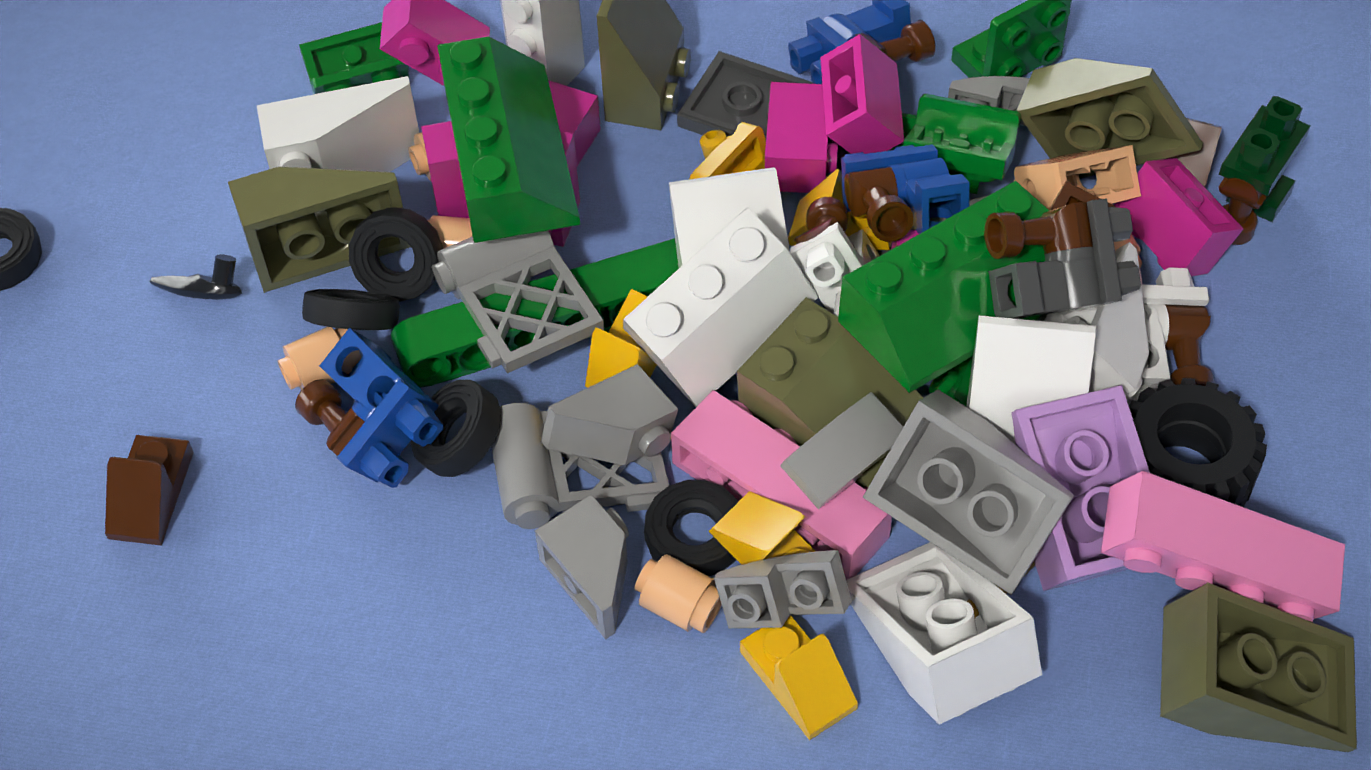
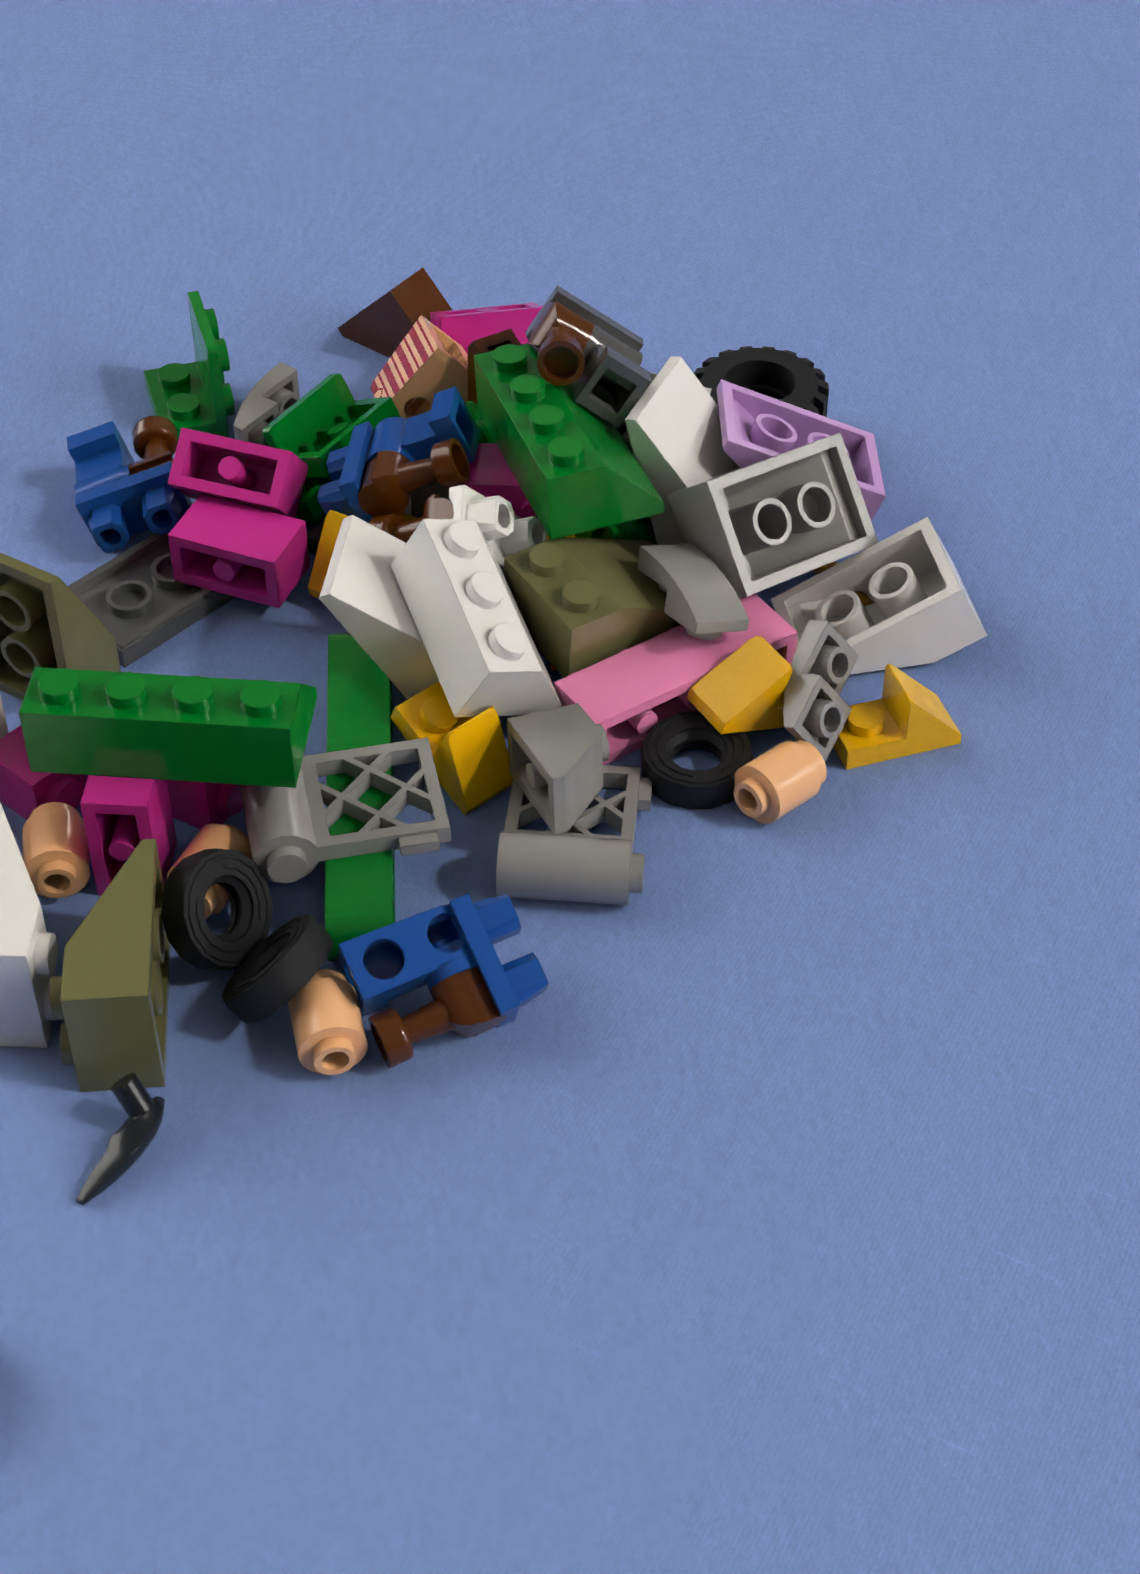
camera: 75 degrees left, 10 degrees down
reddish brown slope [105,435,194,546] -> none
black tyre [411,380,501,477] -> none
light grey slope [535,495,629,639] -> none
yellow piece [689,122,766,179] -> none
olive slope [1017,58,1203,179] -> none
bright pink brick [1101,471,1345,622] -> none
olive slope [1160,583,1357,752] -> none
dark green hips [1218,96,1311,245] -> none

